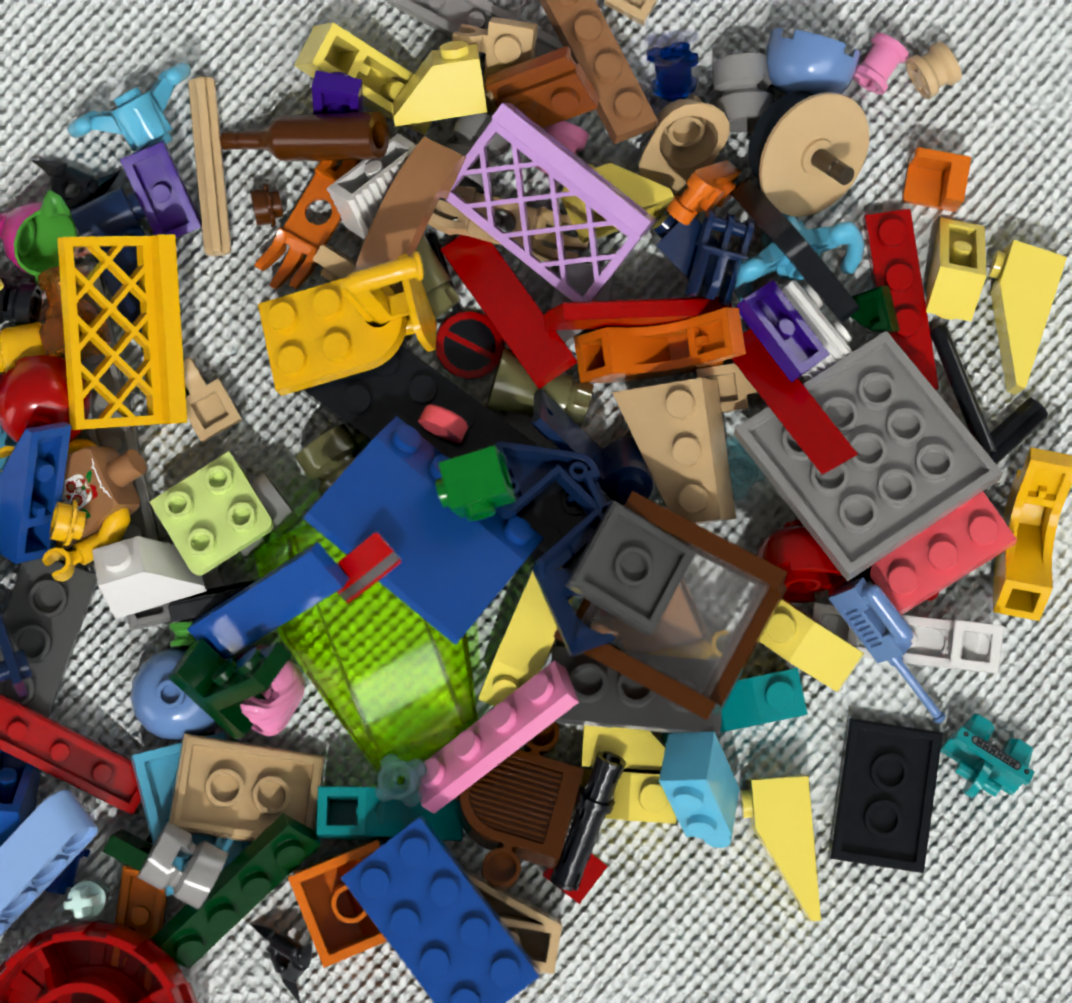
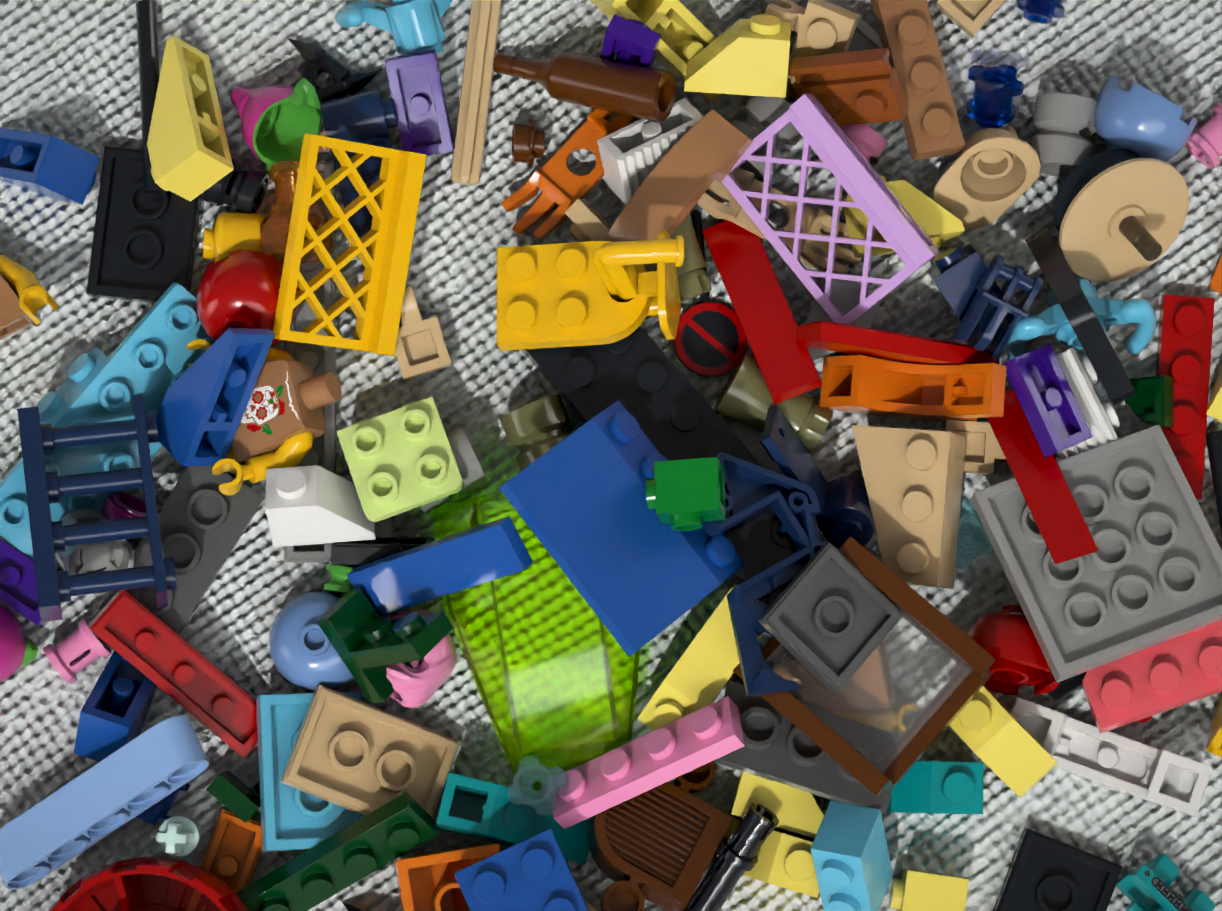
camera: 15 degrees right, 0 degrees up
yellow plate [49,500,86,546] -> none
light grey wheel [137,822,228,909] -> none
red sticker [337,533,401,603] -> none
coral tile [418,404,468,443] -> none
orange plate [666,160,741,225] -> none
medium blue piece [828,577,945,723] -> none

